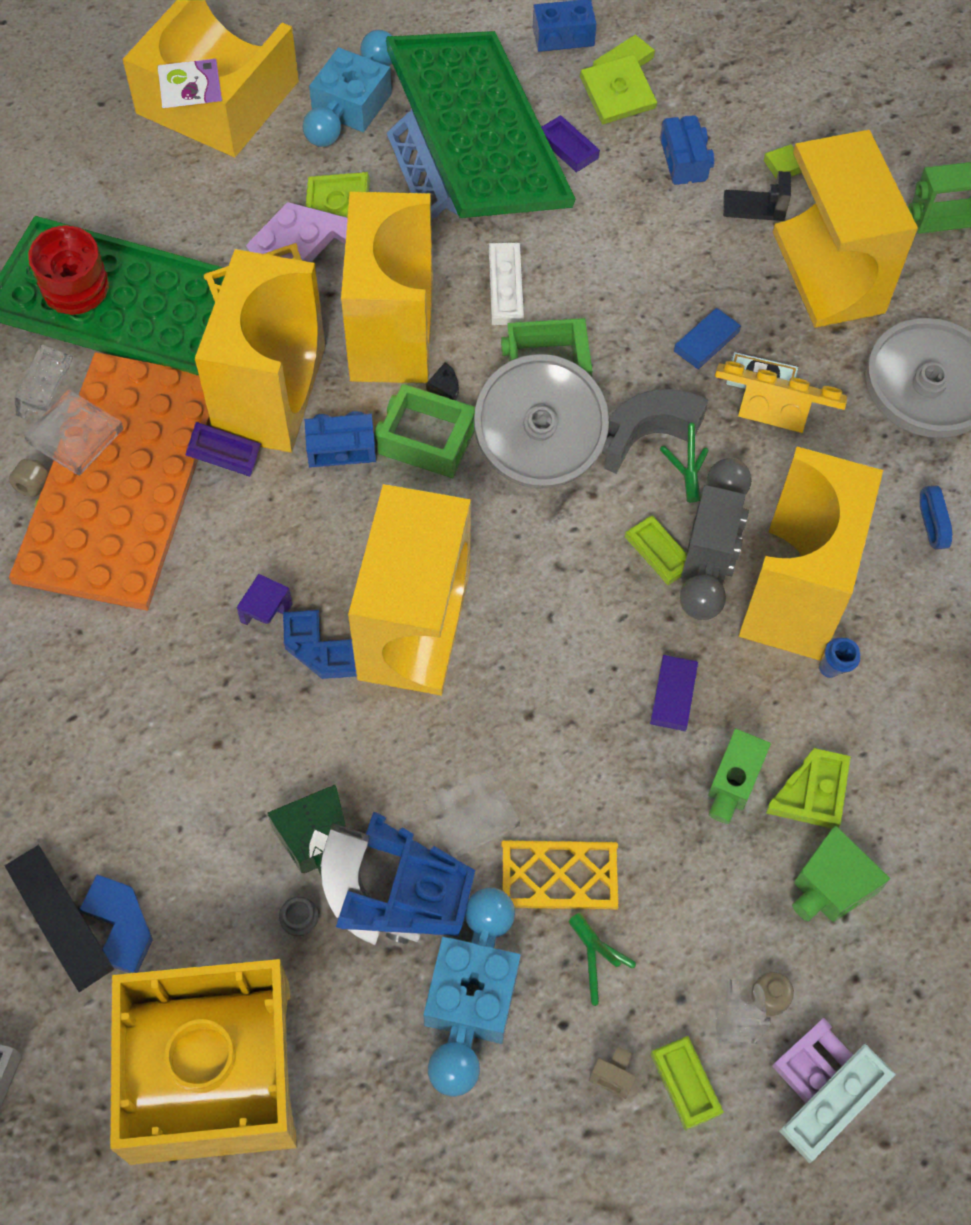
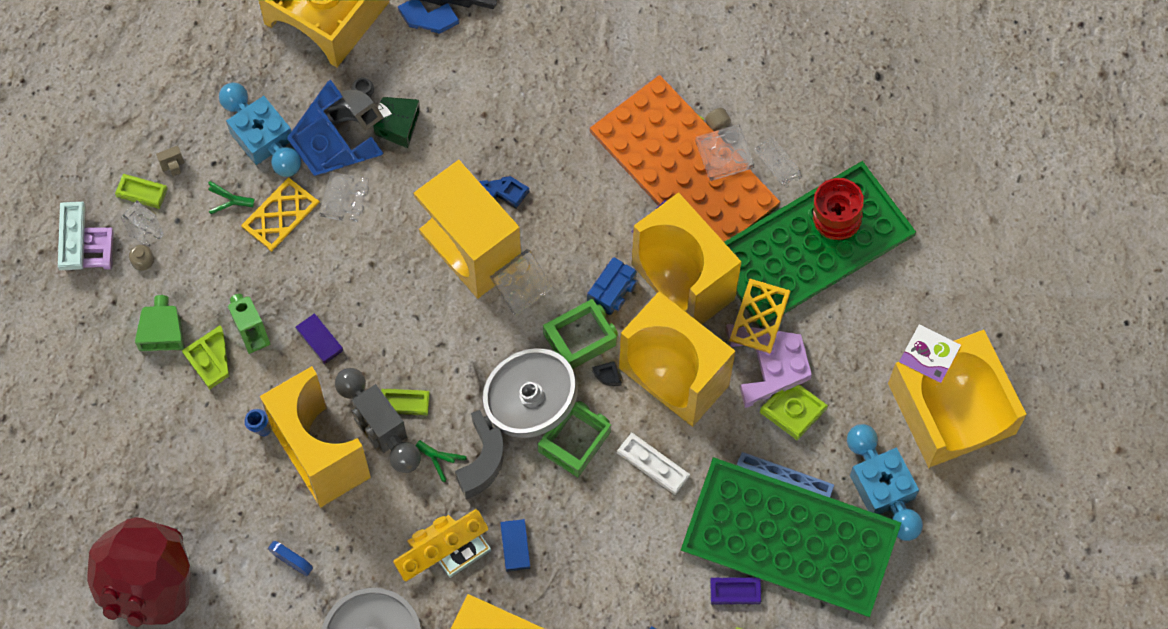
camera: 130 degrees right, 5 degrees up
dark purple panel [236,574,293,625] -> none

